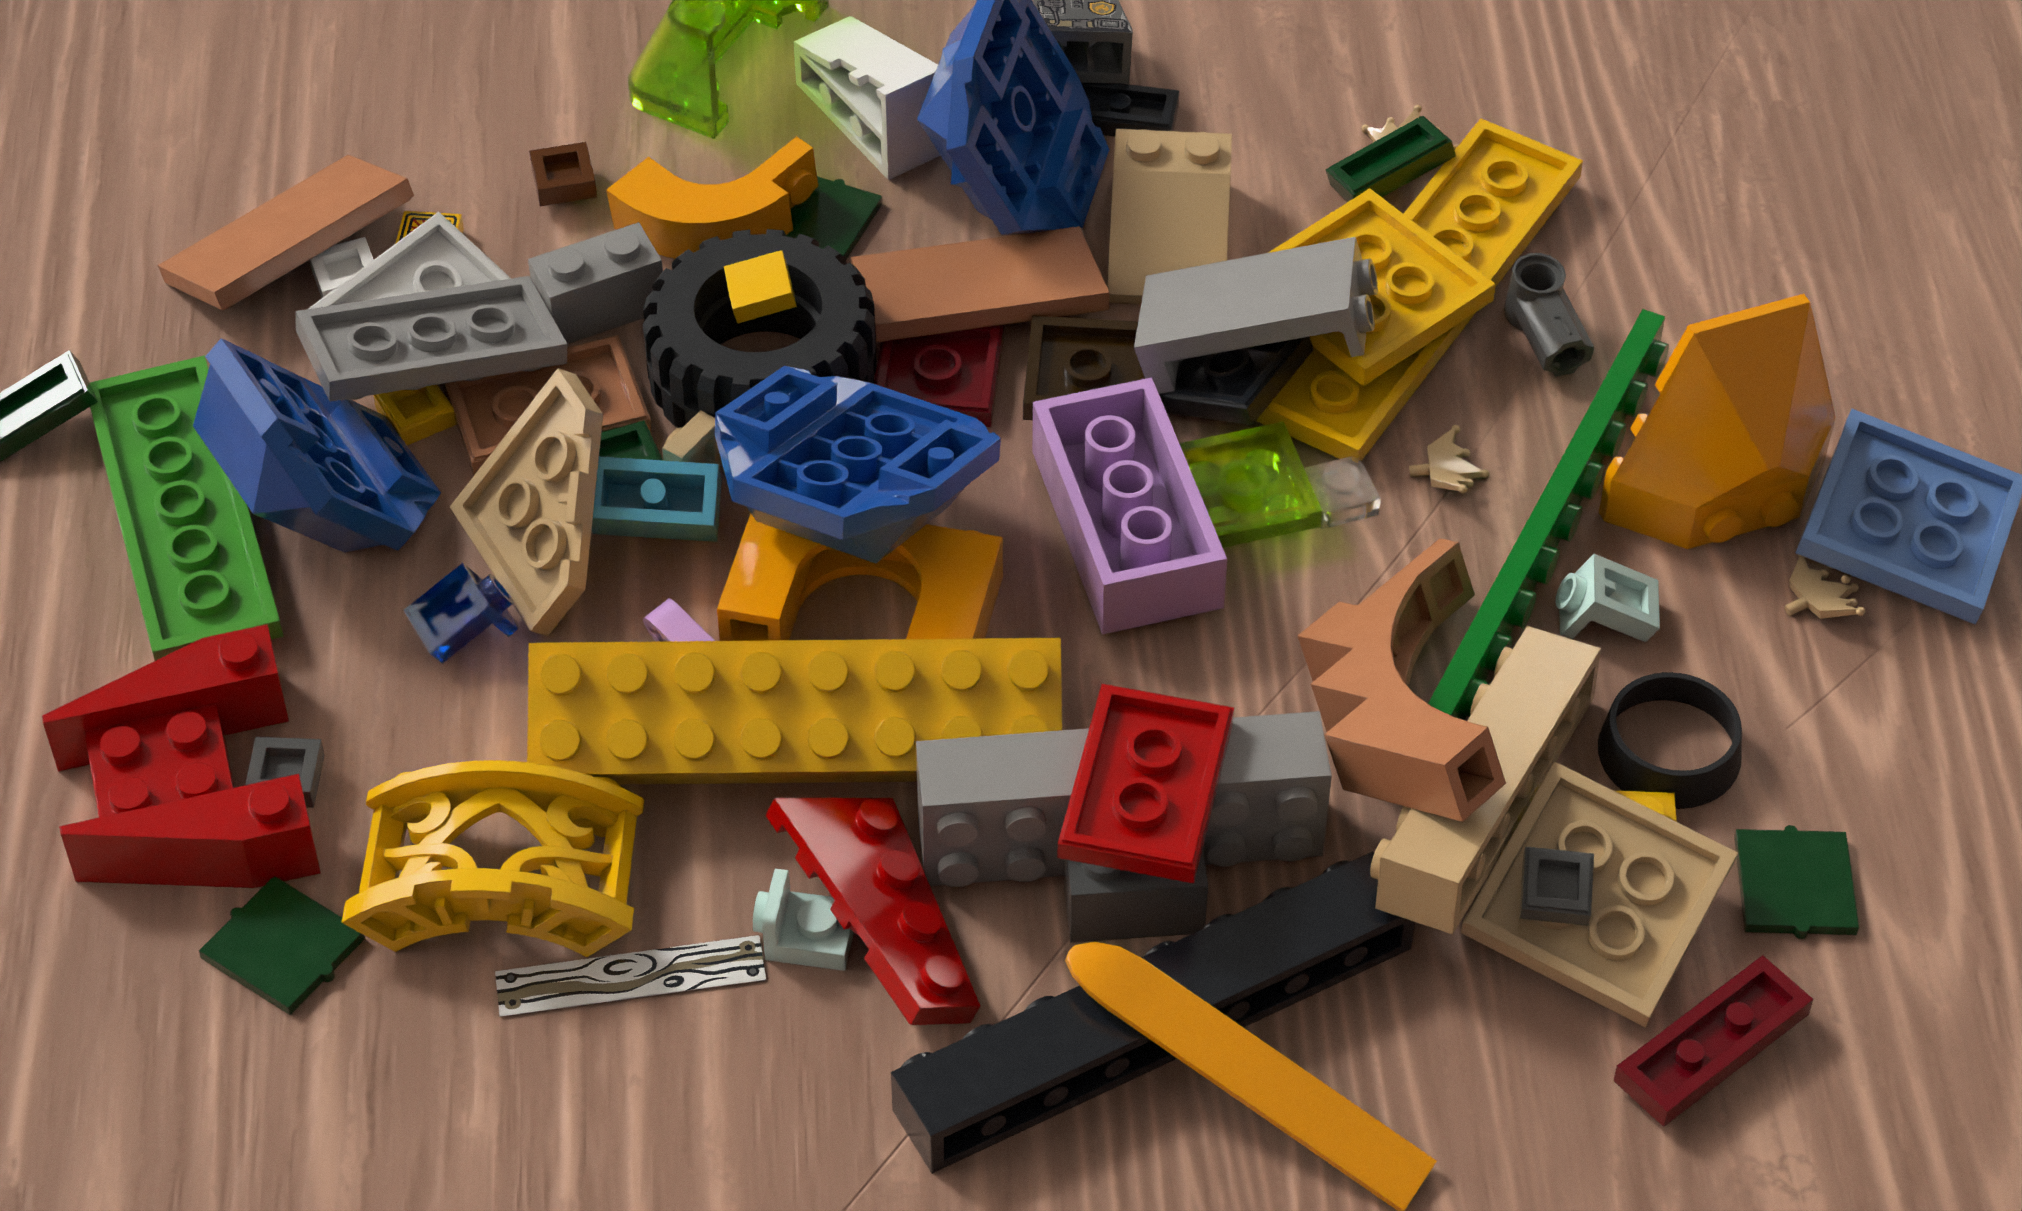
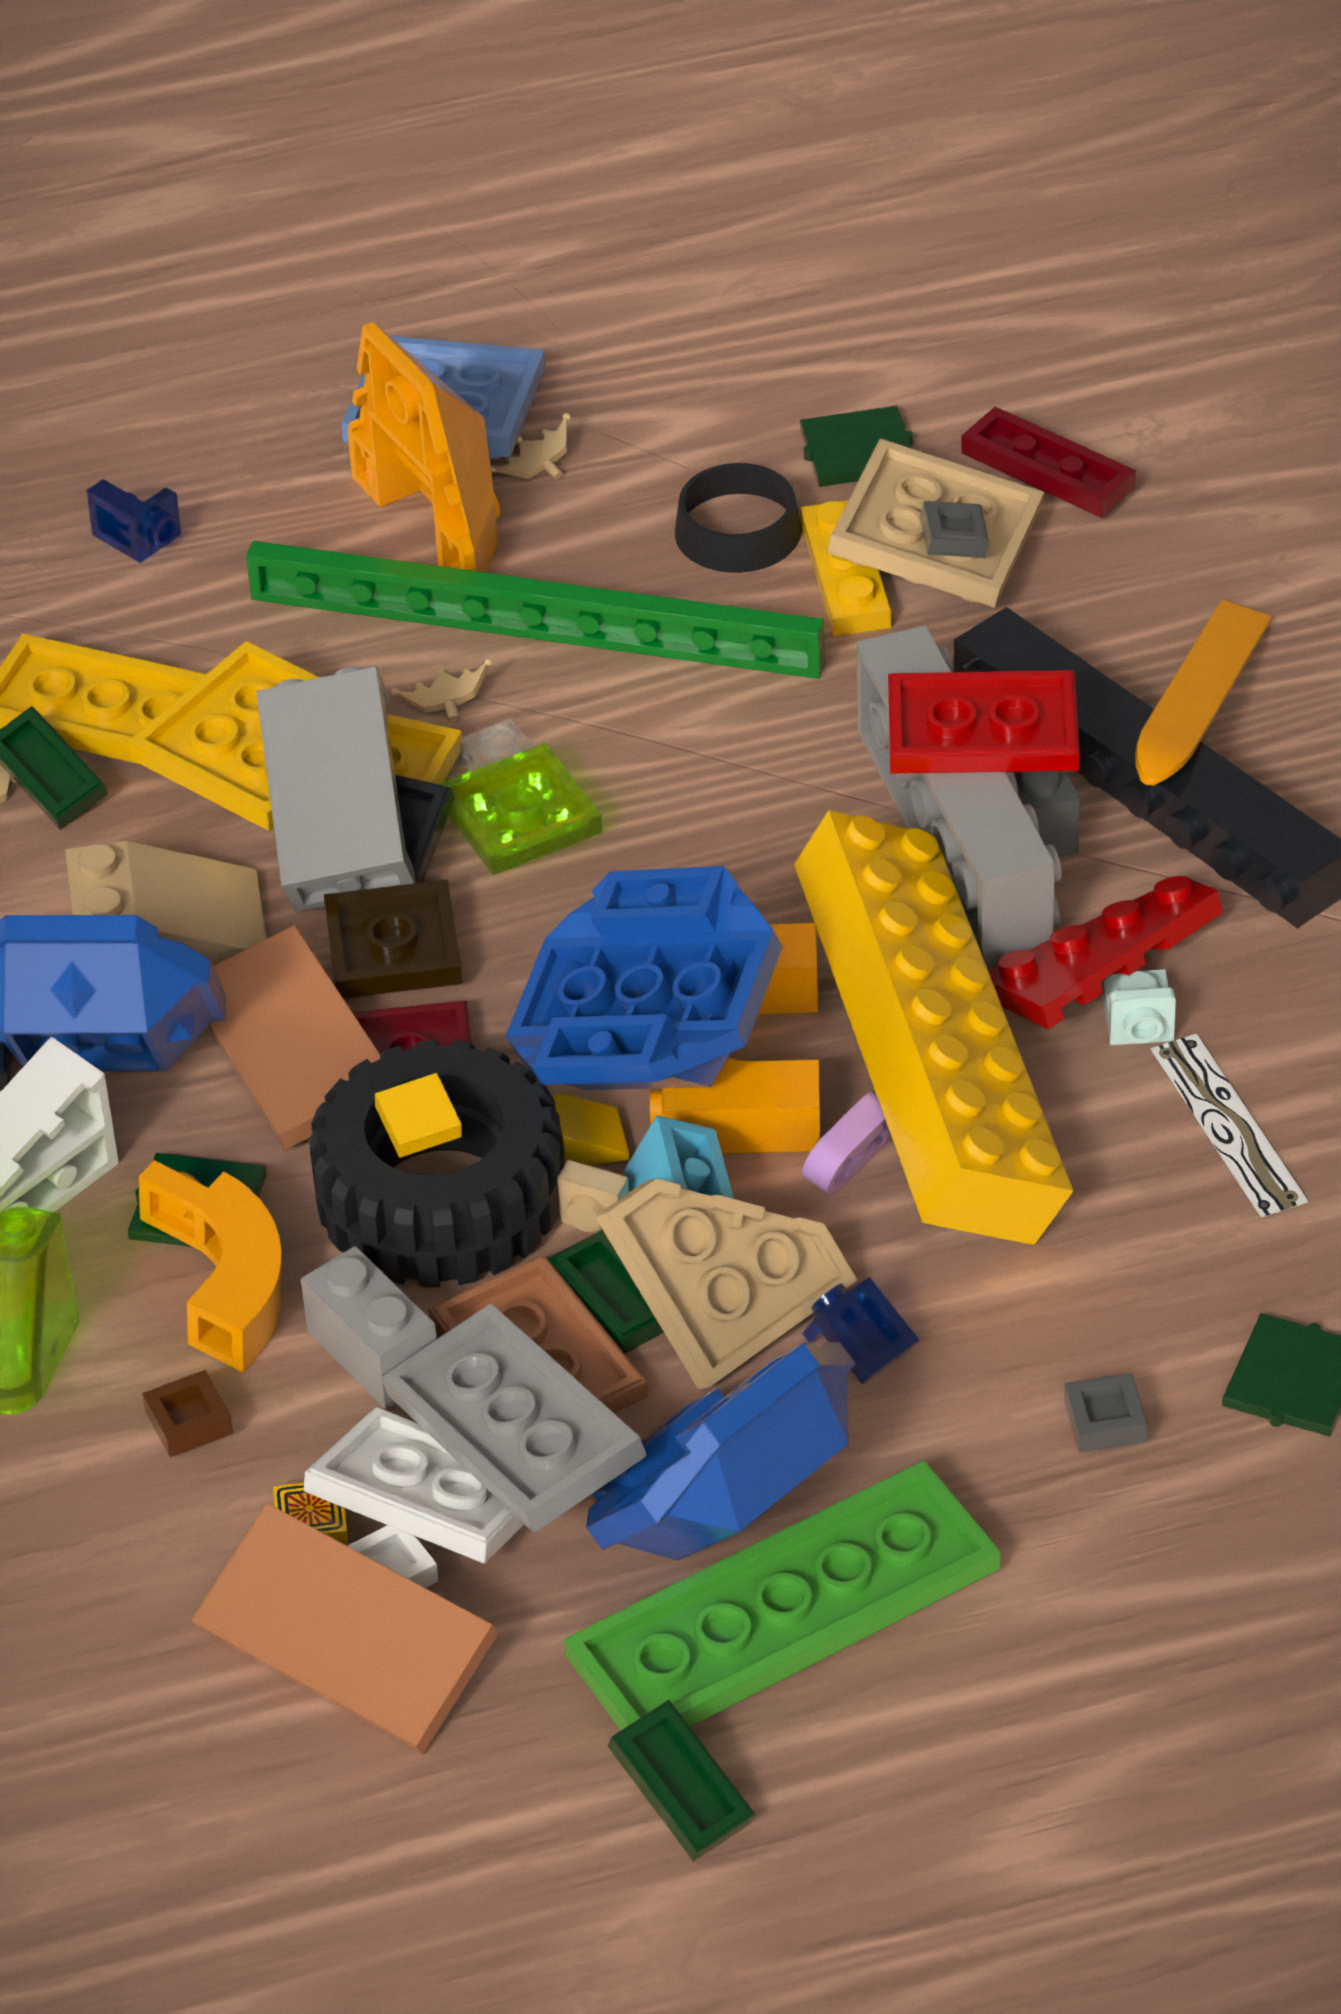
camera: 100 degrees left, 5 degrees down
red wedge [42,624,321,888] -> none
yellow fence [341,760,644,957] -> none
lavender brick [1032,377,1227,634] -> none
nougat arch [1298,538,1506,822] -> none
tan brick [1370,626,1601,935] -> none
dark grey piece [1503,253,1594,377] -> none
light aqua bracket [1556,554,1660,642] -> none
none -> clear blue bracket [87,479,181,563]

